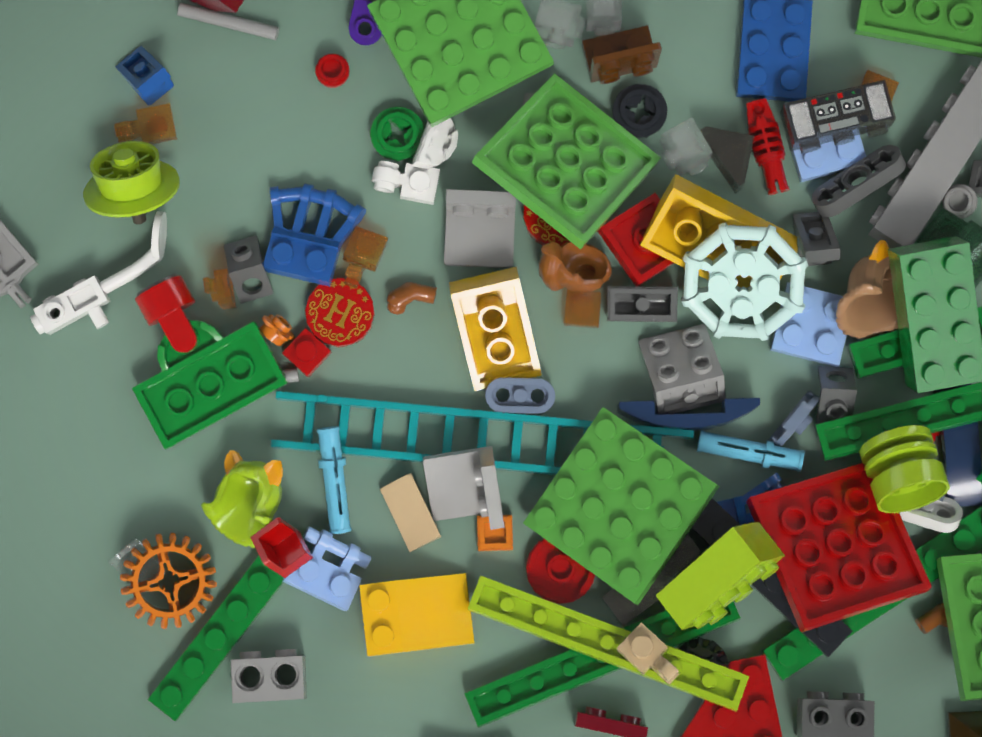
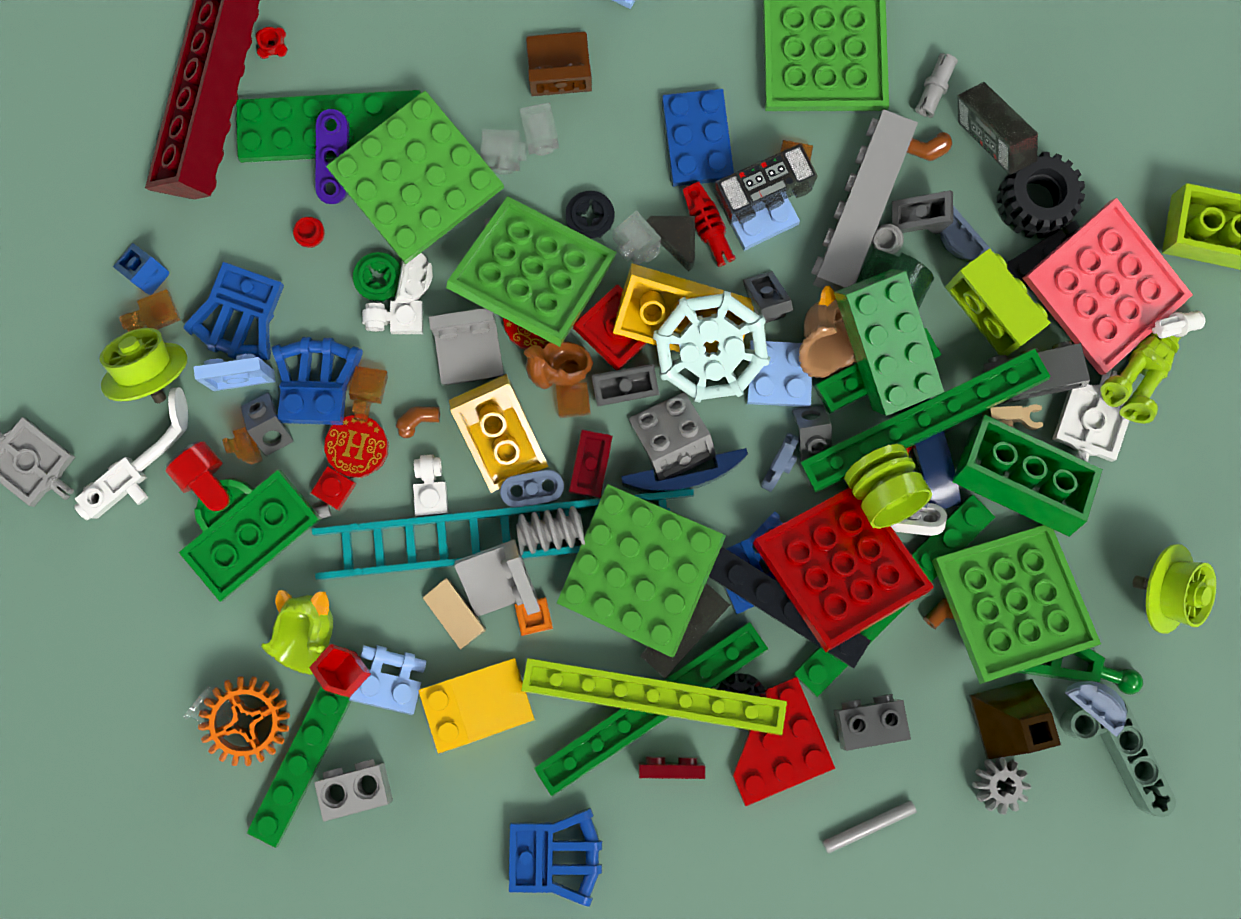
camera: 15 degrees left, 0 degrees up
light grey bar [177,3,279,40] -> none
orange plate [260,314,295,346] -> none
medium azure pin [317,426,352,534] -> none
red tile [526,539,595,604] -> none
reddish brown bracket [581,25,662,84] -> none
tan plate [617,622,679,685] -> none
lime brick [655,522,785,630] -> none
medium azure pin [697,430,805,472] -> none
dark grey beam [812,145,906,217] -> none
none -> blue plate [184,262,284,360]
none -> light blue plate [194,354,276,391]
none -> white plate [413,454,449,517]
none -> light grey piece [516,506,585,555]
none -> dark red plate [569,430,613,499]

